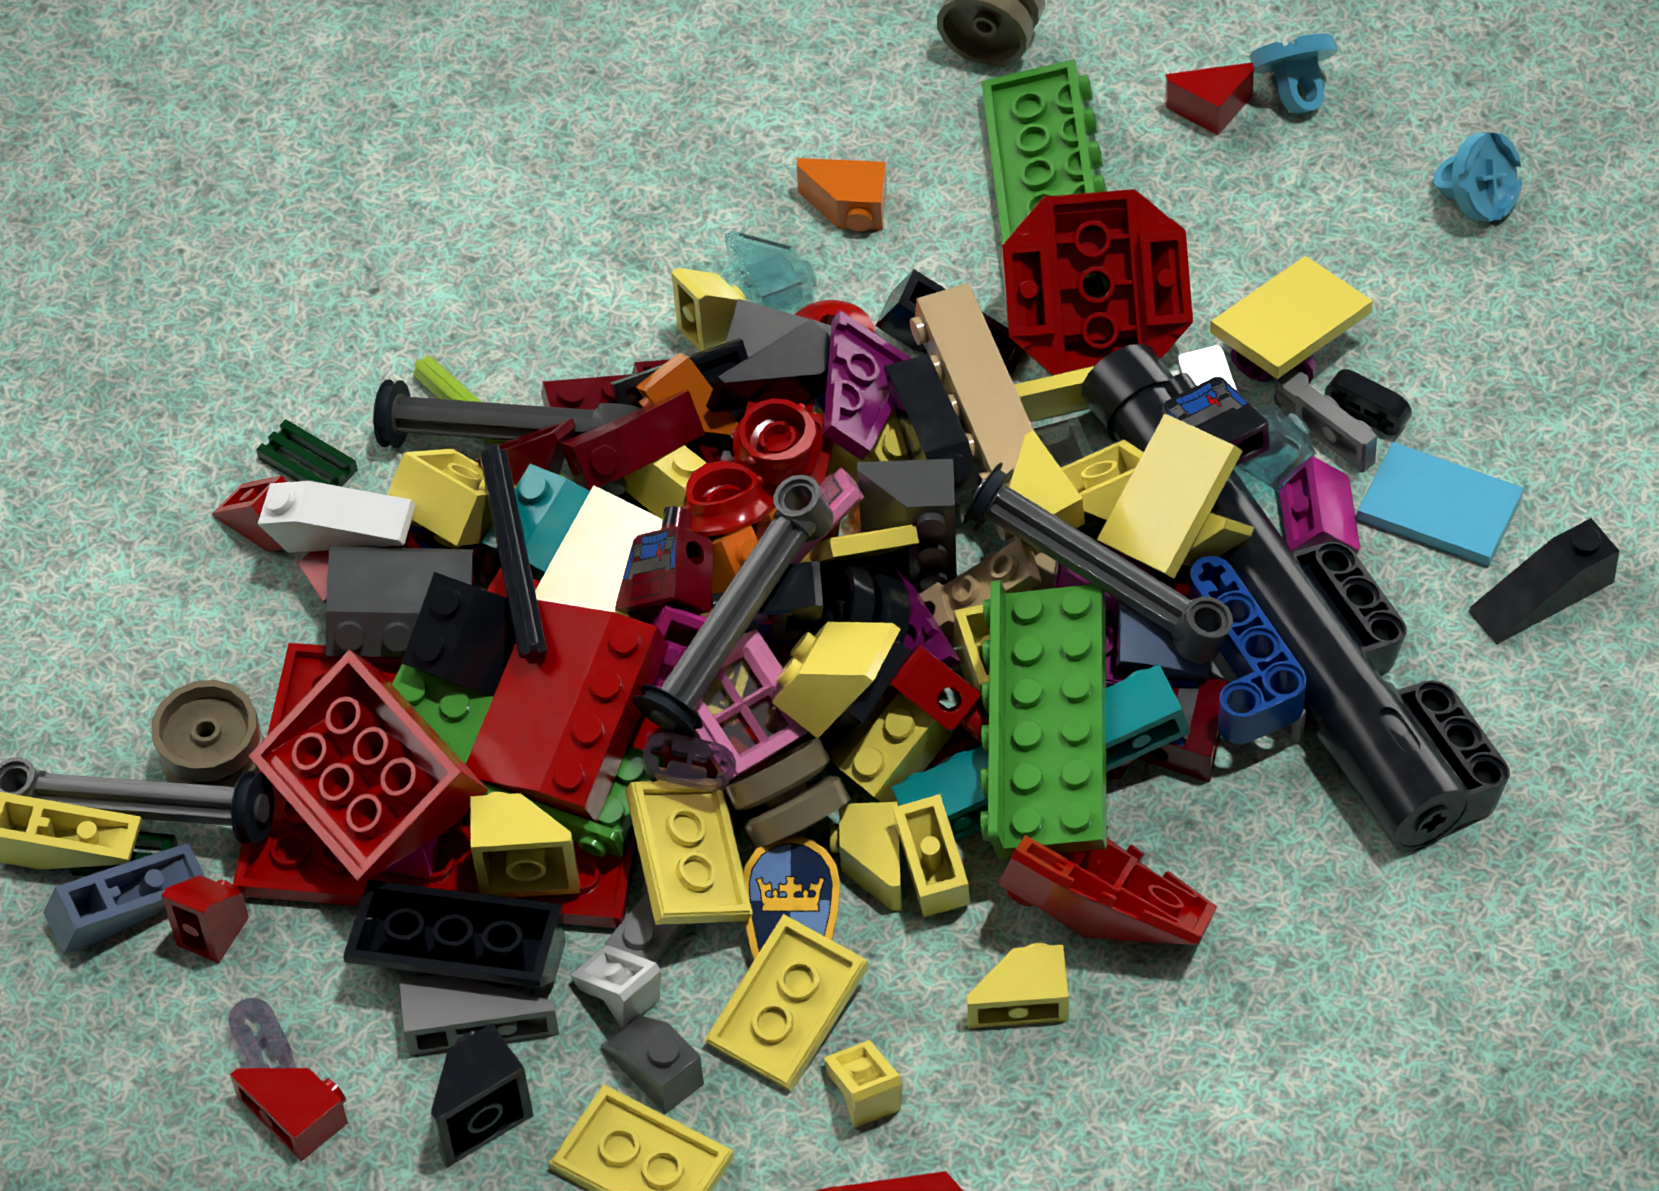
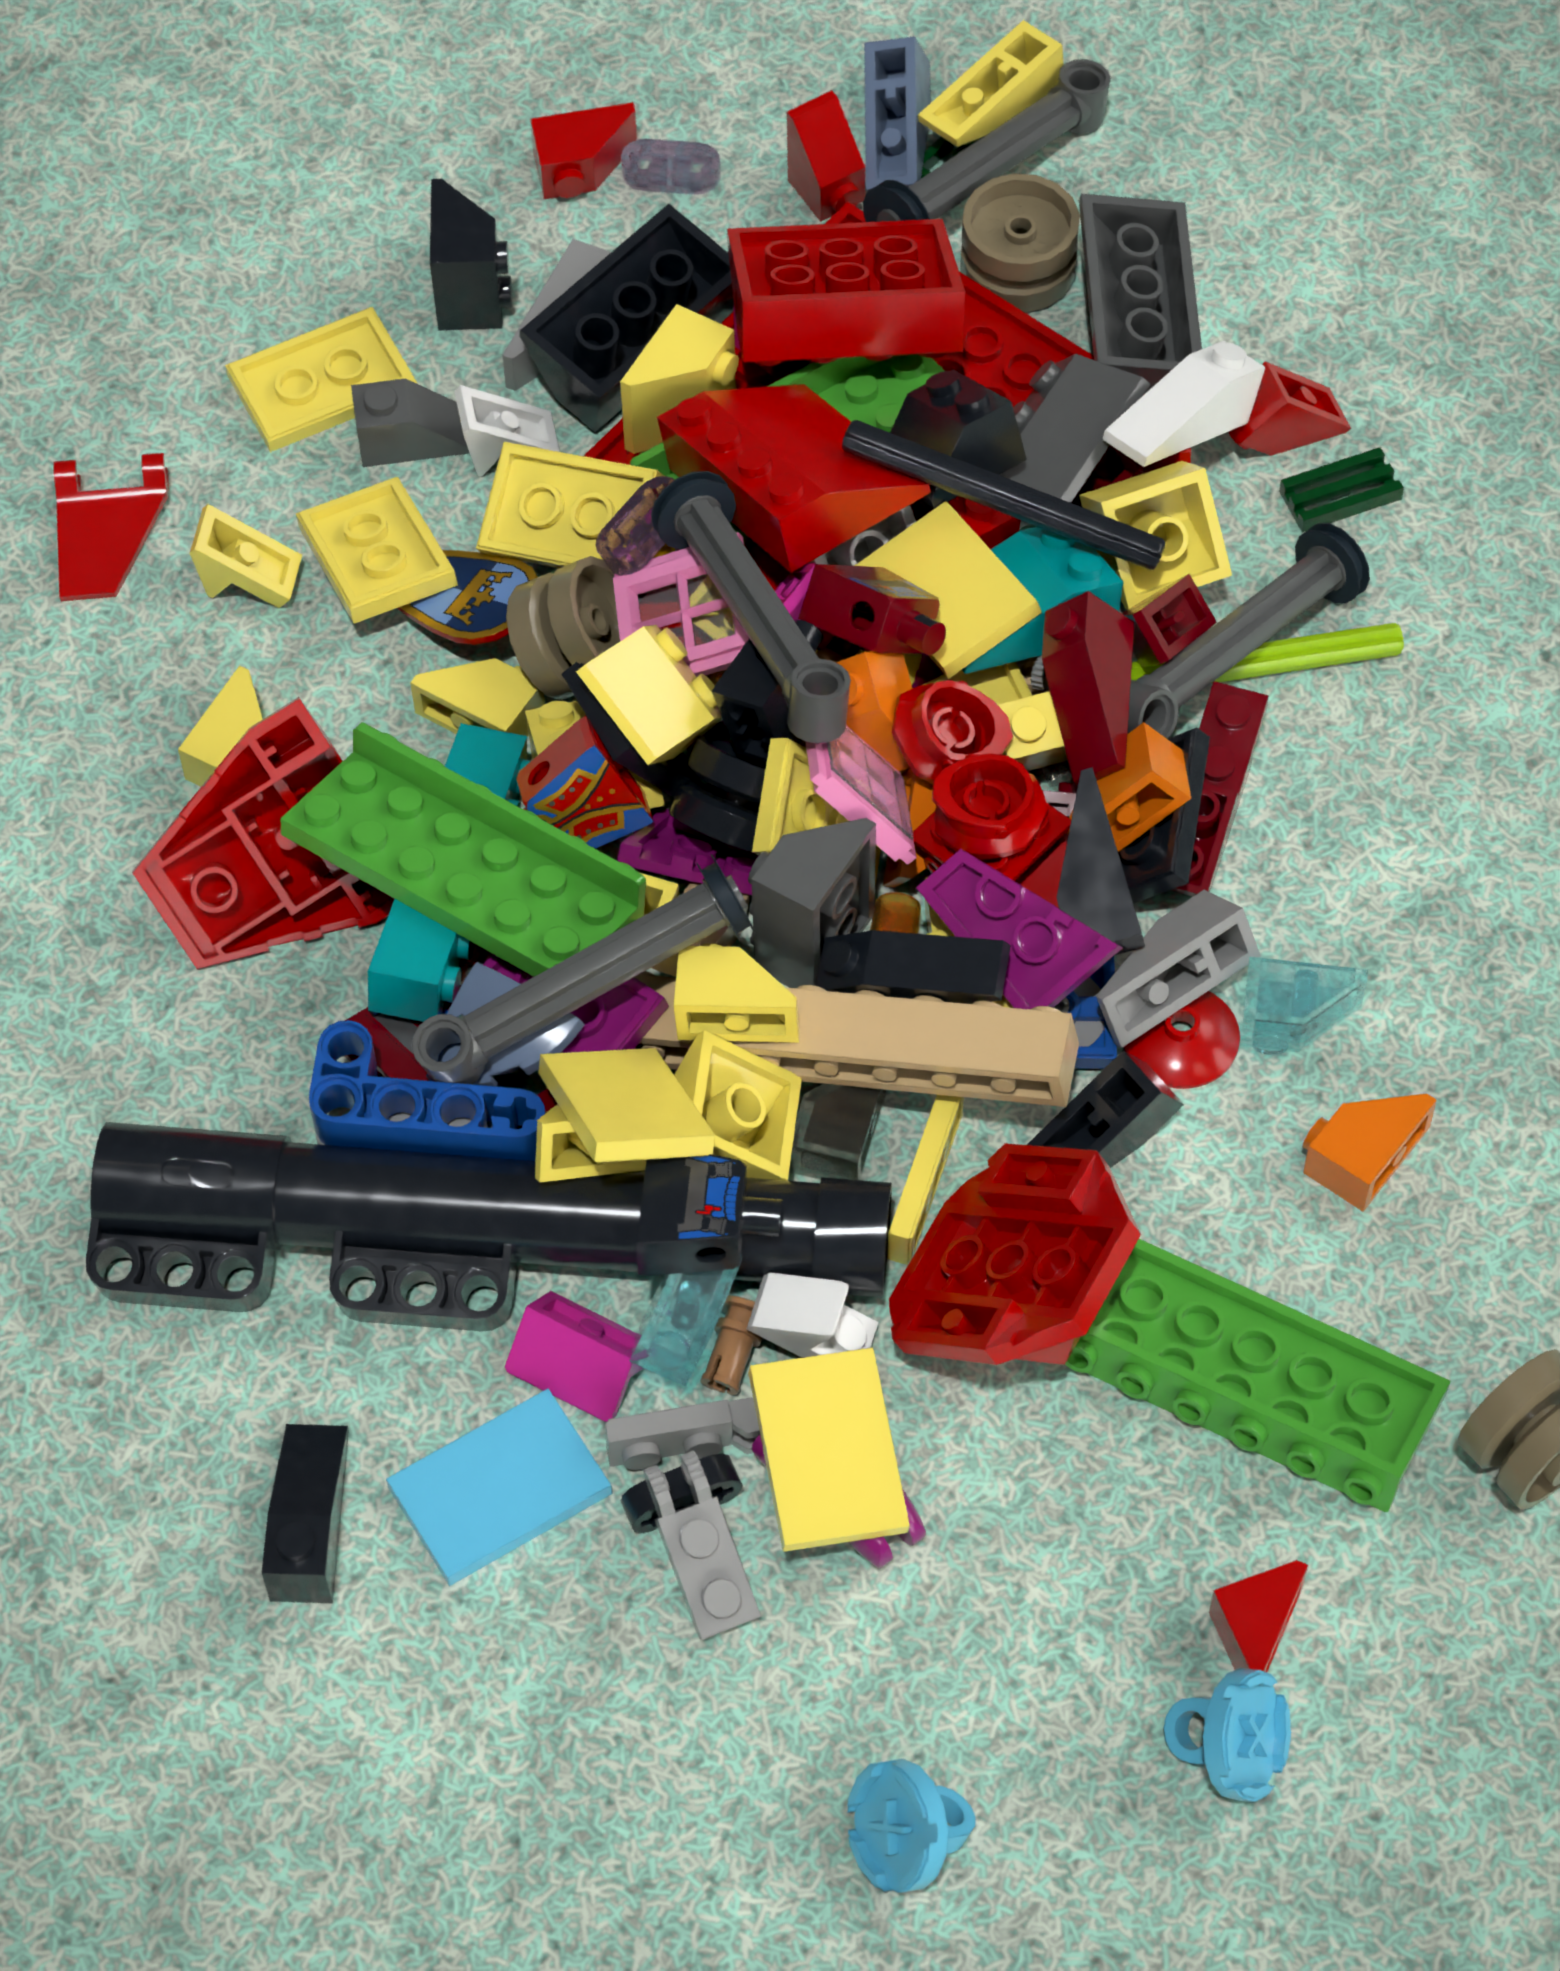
camera: 120 degrees right, 5 degrees up
light yellow slope [671,268,747,351] -> none
light yellow slope [893,794,970,918] -> none
none -> light grey hinge [643,1451,761,1640]
none -> dark grey slope [1079,194,1202,394]

